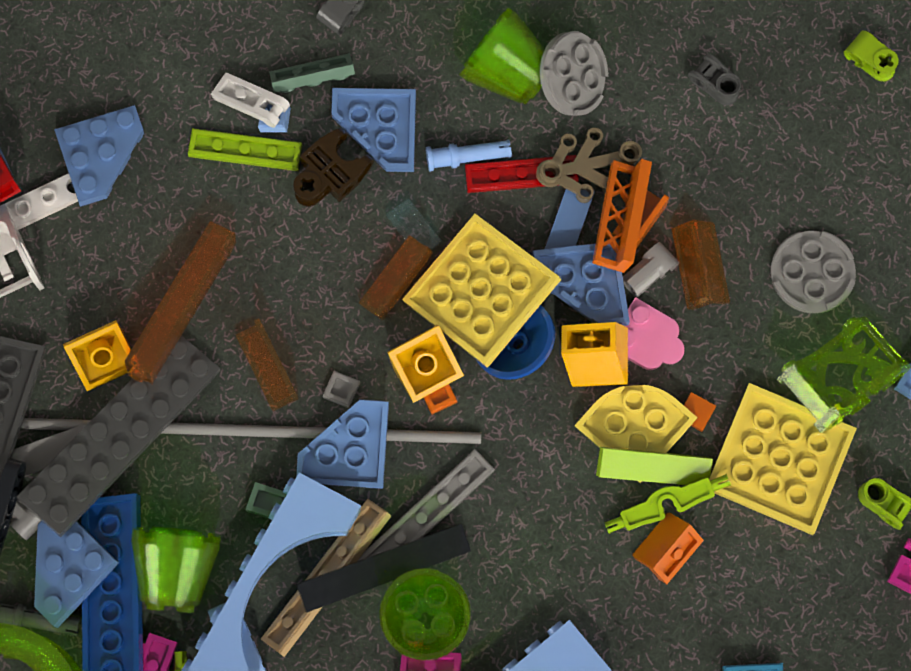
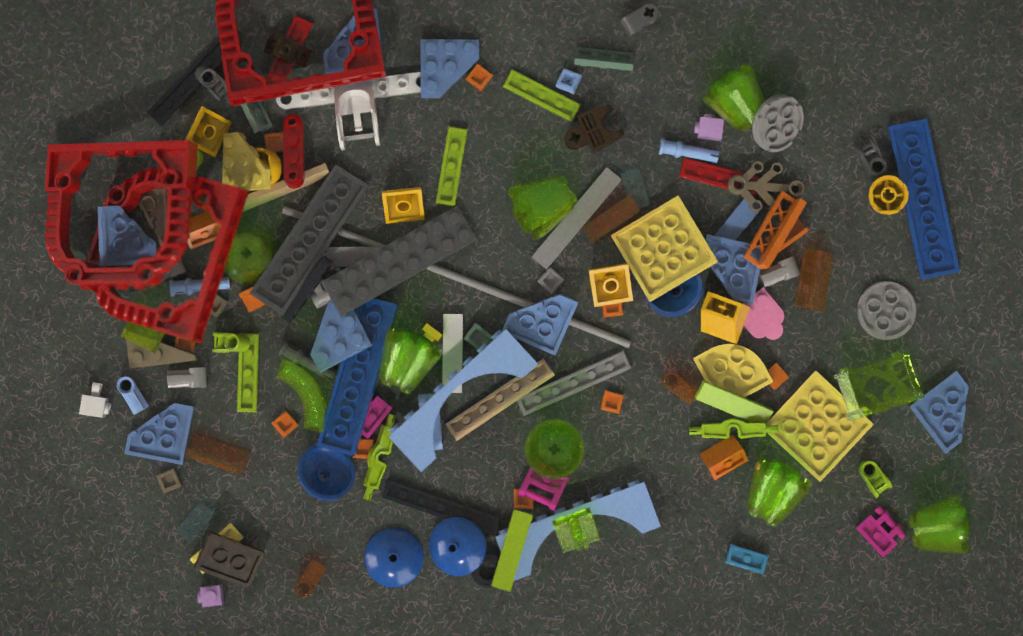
camera: 20 degrees right, 10 degrees up
clear orange brick [125,221,236,384] -> none
white plate [211,73,290,128] -> none
clear orange panel [235,318,298,411] -> none
black tile [296,524,471,612] -> none
medium blue plate [332,88,416,172] -> none
lime piece [844,30,899,82] -> none
none -> yellow plate [422,323,443,342]
none -> lime tile [436,126,468,206]
none -> white tile [442,314,463,393]
none -> orange tile [466,64,493,91]
none -> clear neon green cone [508,175,577,240]
none -> light grey tile [532,167,622,270]
none -> orange tile [600,390,624,414]
none -> clear orange piece [661,372,698,405]
none -> lavender brick [694,114,724,141]
none -> clear neon green cone [746,457,812,527]
none -> yellow cylinder [868,175,909,215]
none -> blue plate [887,119,960,280]

